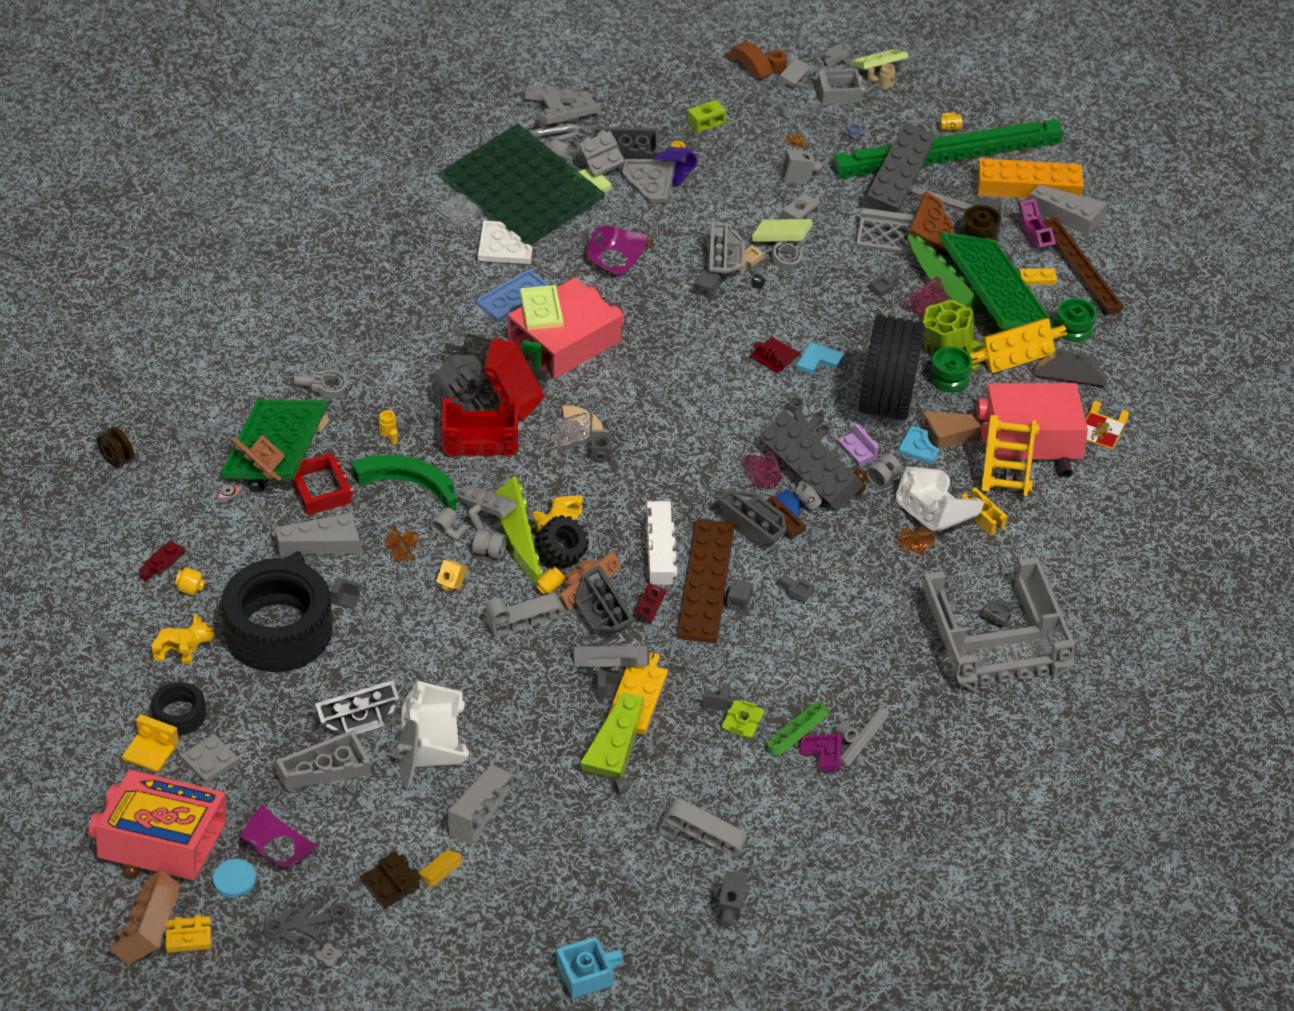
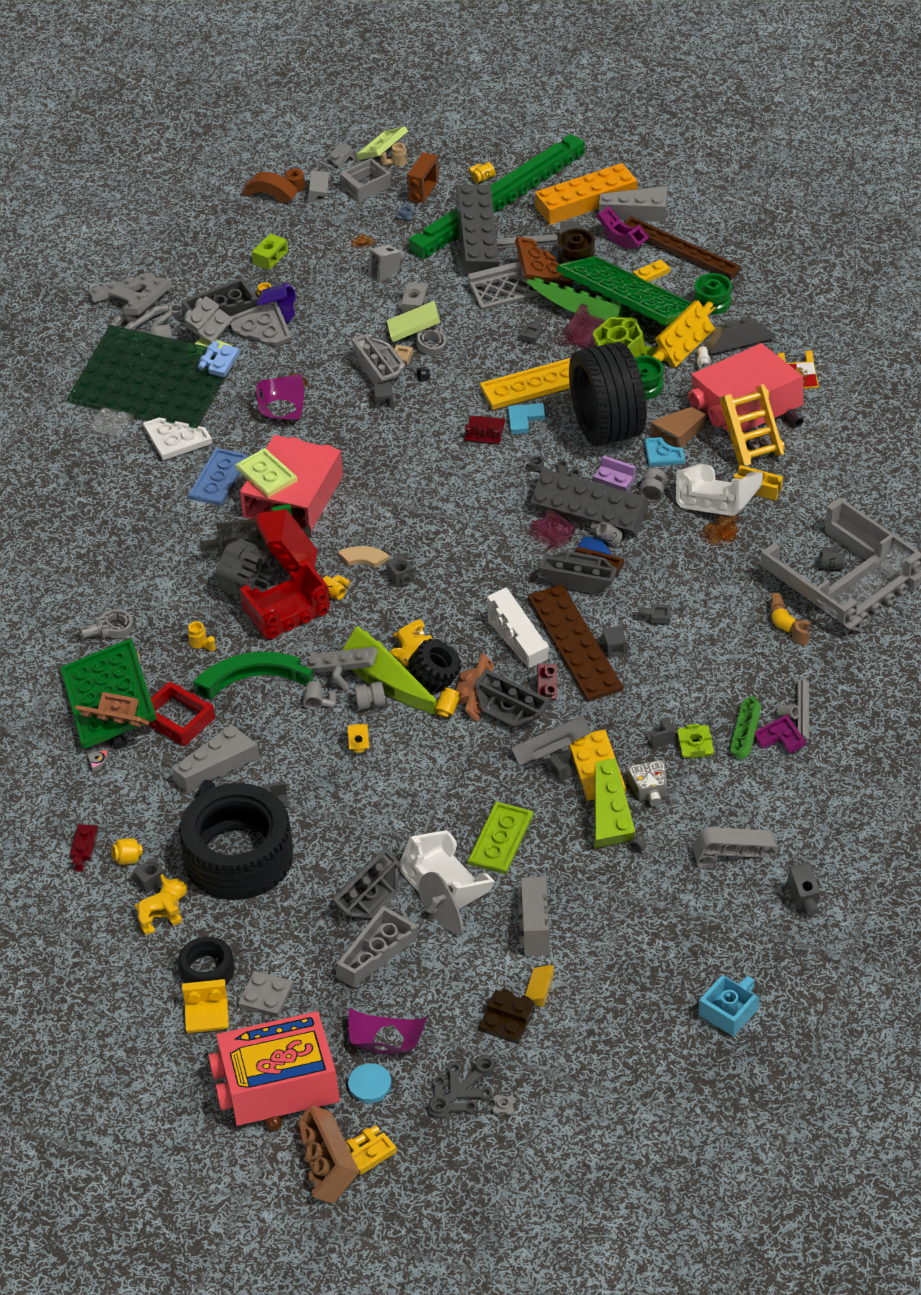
camera: 25 degrees left, 0 degrees up
clear orange hips [384,526,419,562] -> none
light grey beam [486,593,566,637] -> none
clear plate [554,410,593,452] -> none
none -> dark grey brick [133,858,167,894]
none -> light blue plate [198,341,240,378]
none -> yellow piece [323,575,351,600]
none -> dark orange window [407,152,439,204]
none -> lime tile [468,801,534,875]
none -> yellow plate [480,358,570,410]
none -> light grey torso [627,760,667,806]
none -> white pin [697,346,711,370]
none -> medium nougat piece [770,593,810,645]

